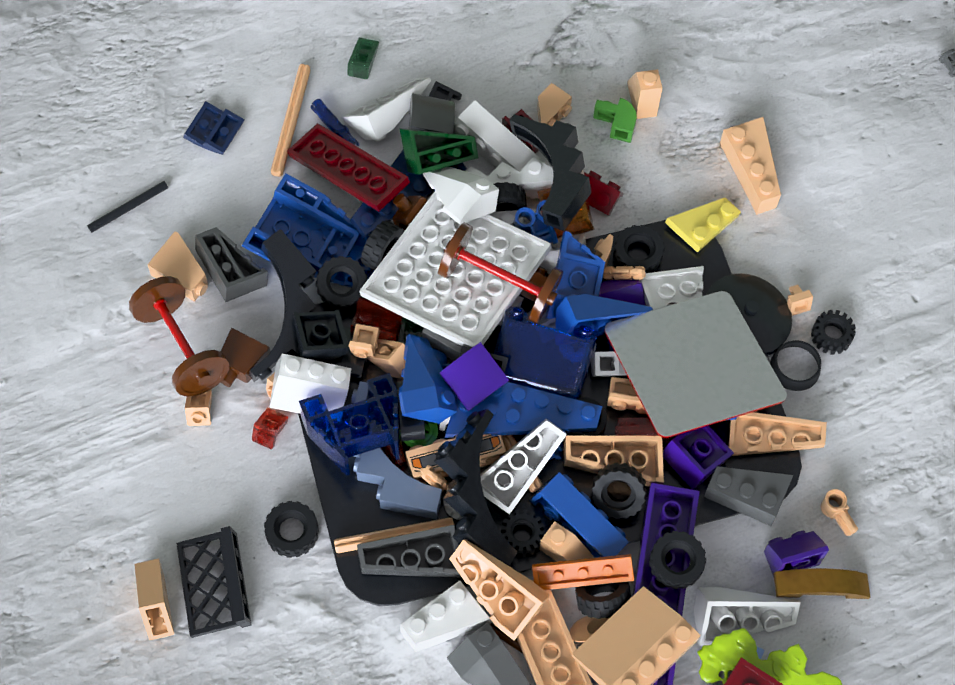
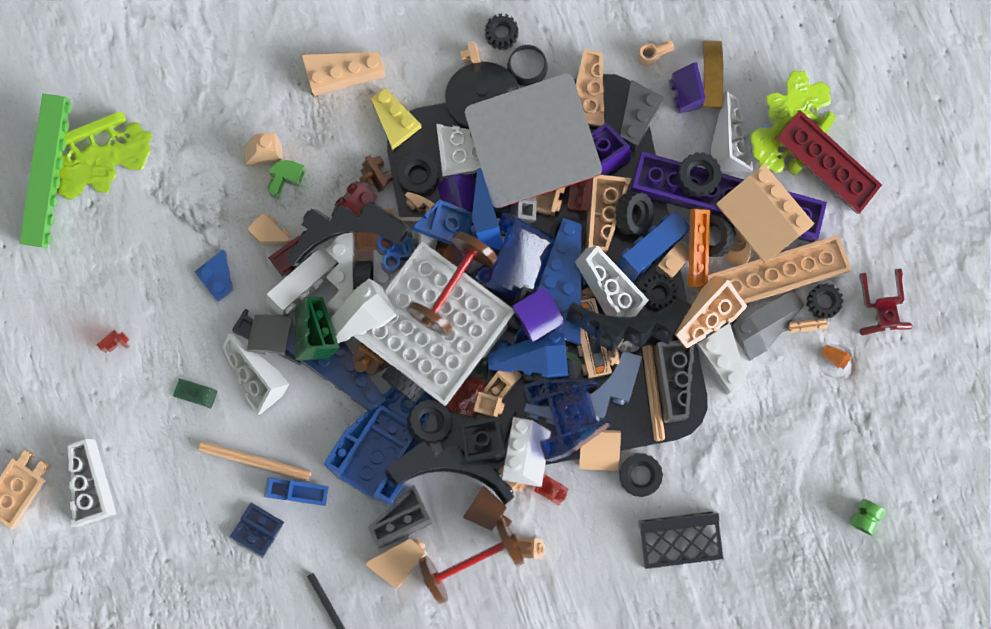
camera: 80 degrees left, 15 degrees up
light nougat slope [134,558,174,640] -> none
dark red plate [287,123,410,212] -> none
clear blue pin [310,99,359,146] -> none
light nougat axle [603,266,646,280] -> none
none -> blue wing [194,249,233,302]
none -> blue slope [264,478,329,506]
none -> reddish brown hips [359,155,393,193]
none -> light nougat slope [579,429,621,471]

